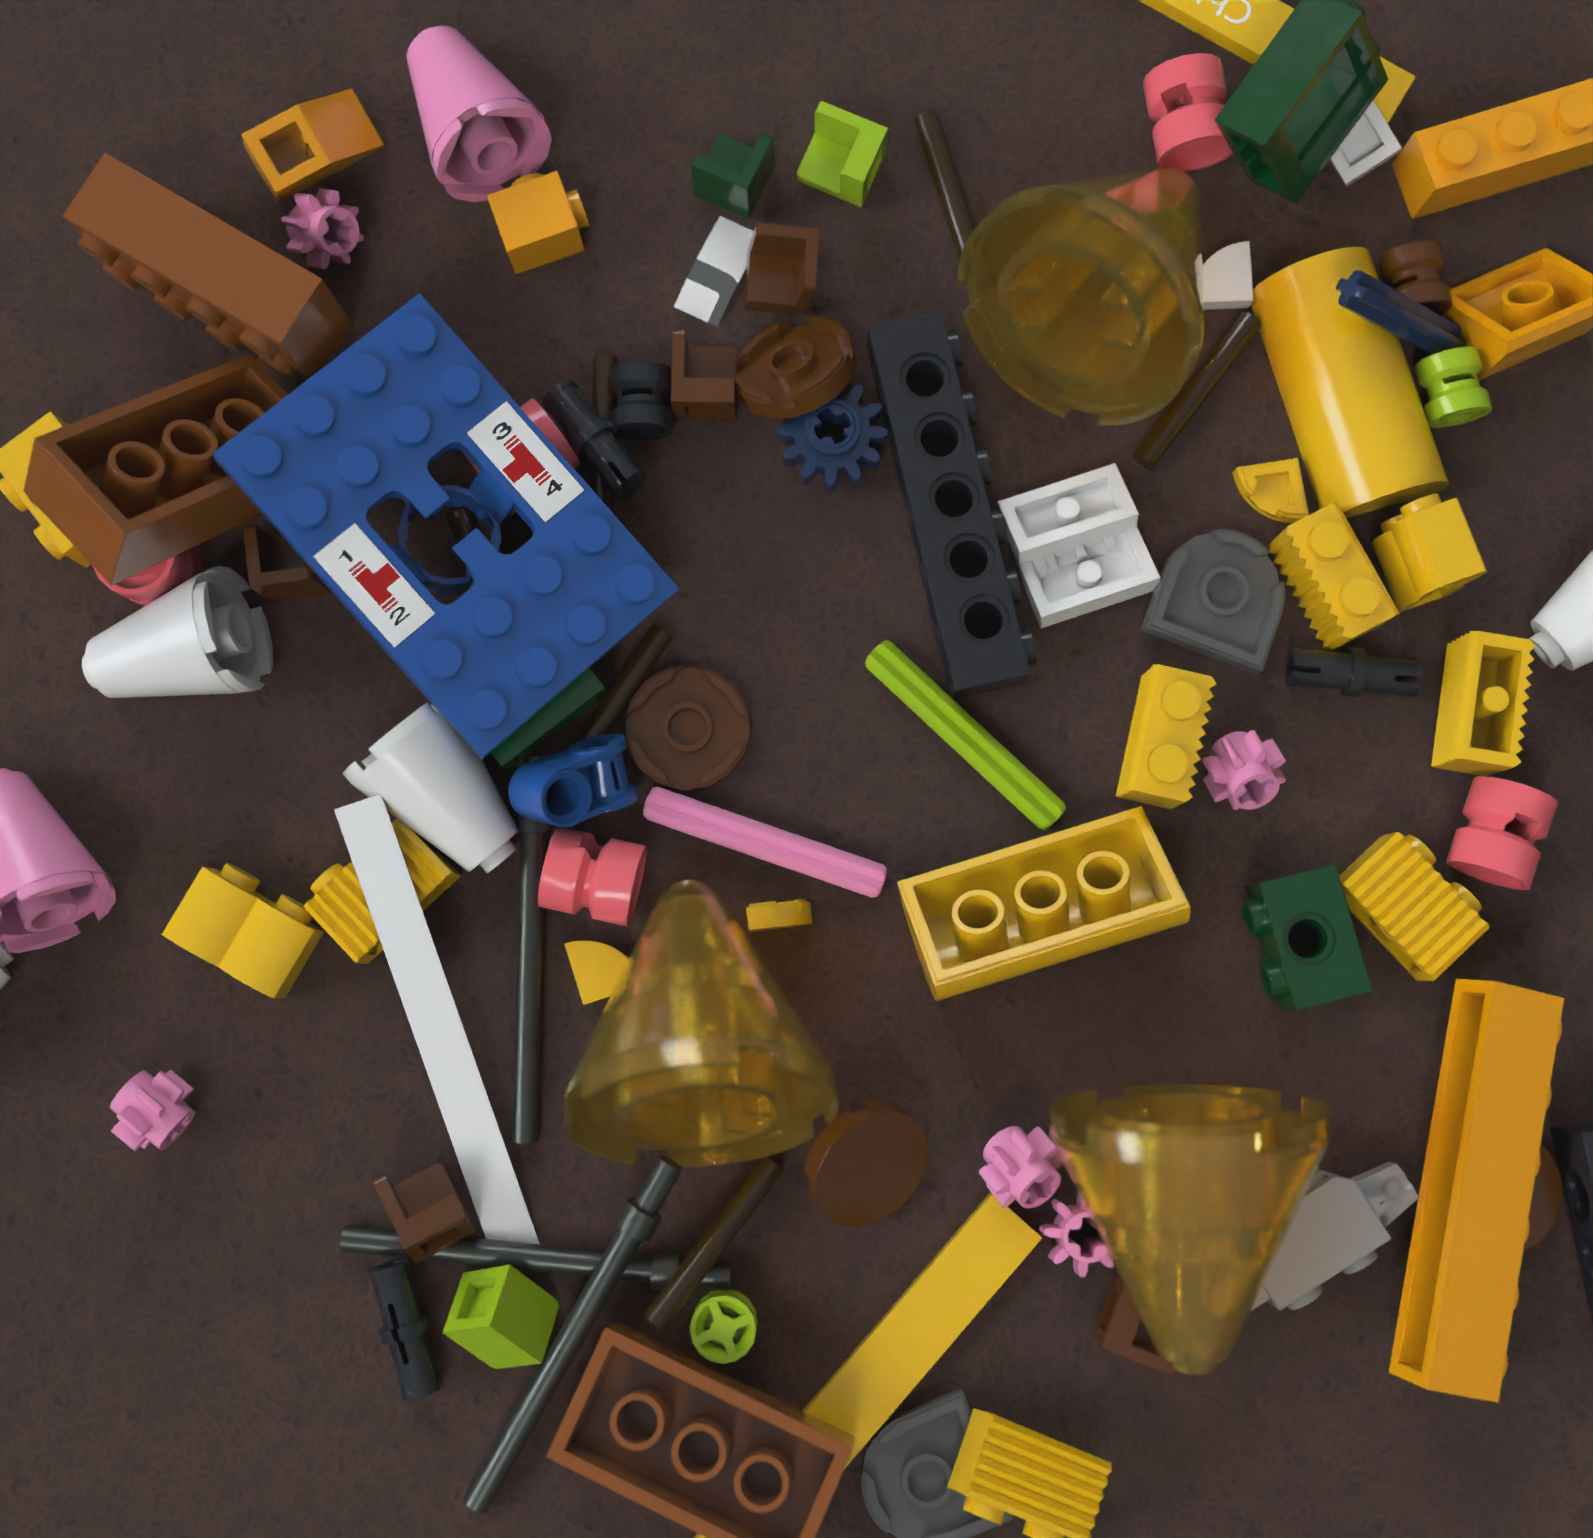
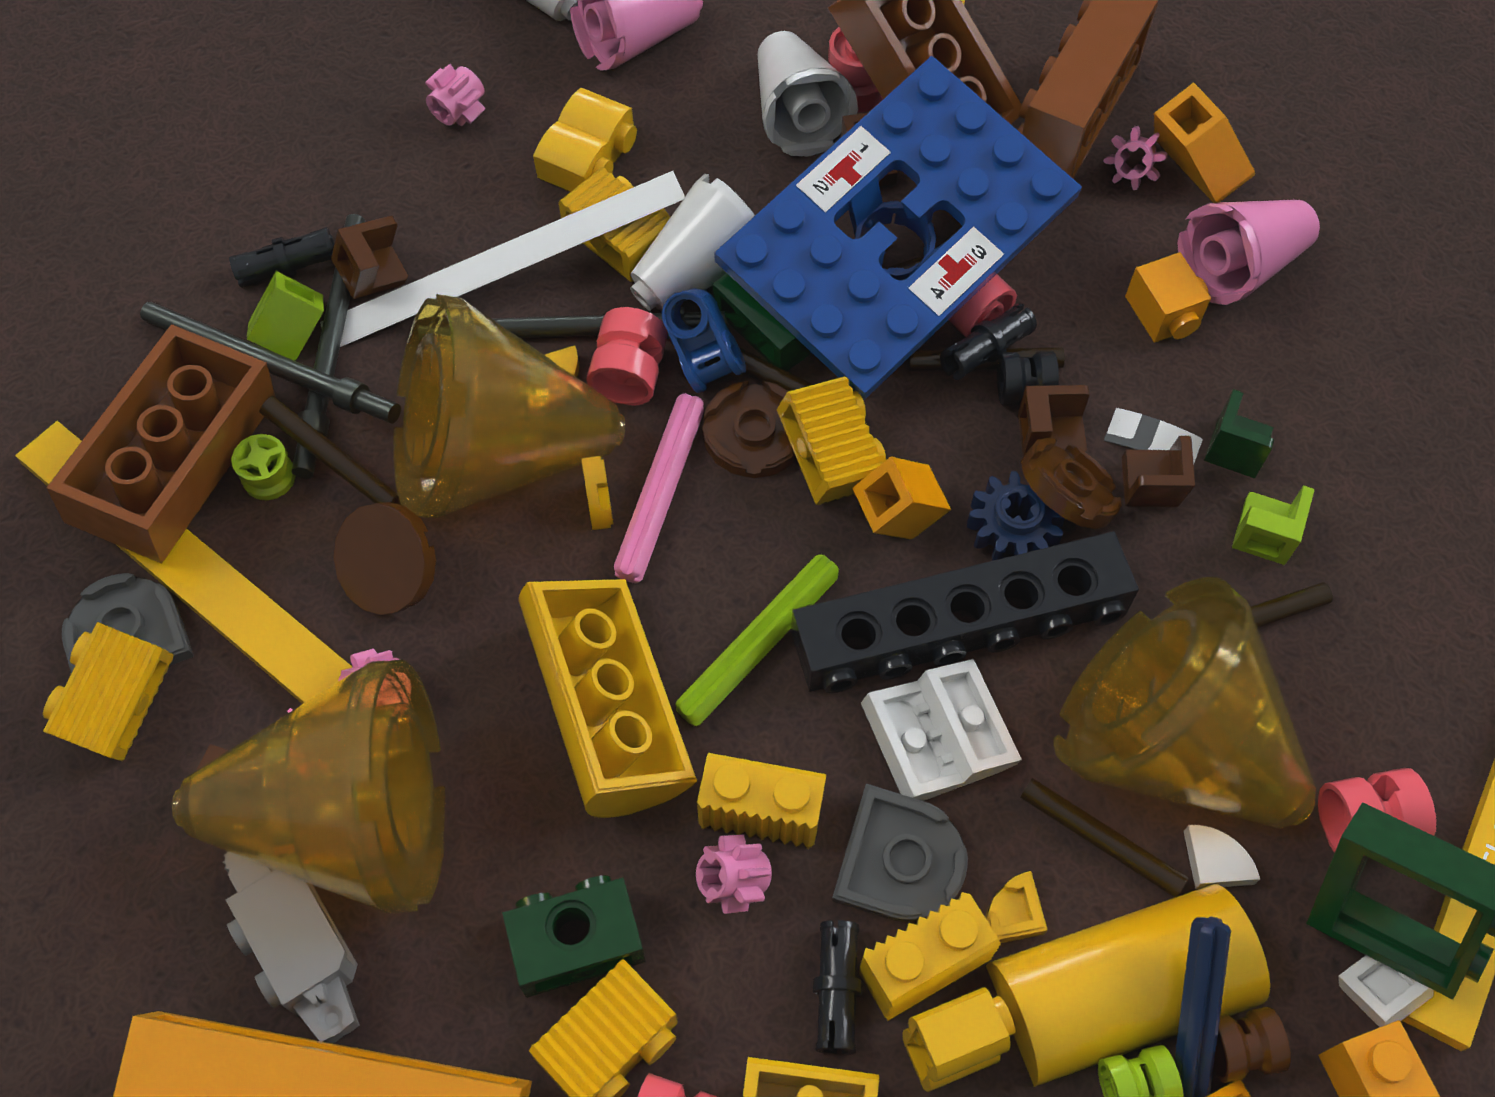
camera: 85 degrees right, 20 degrees down
none -> yellow brick [776,376,886,505]
none -> light orange brick [852,456,951,539]

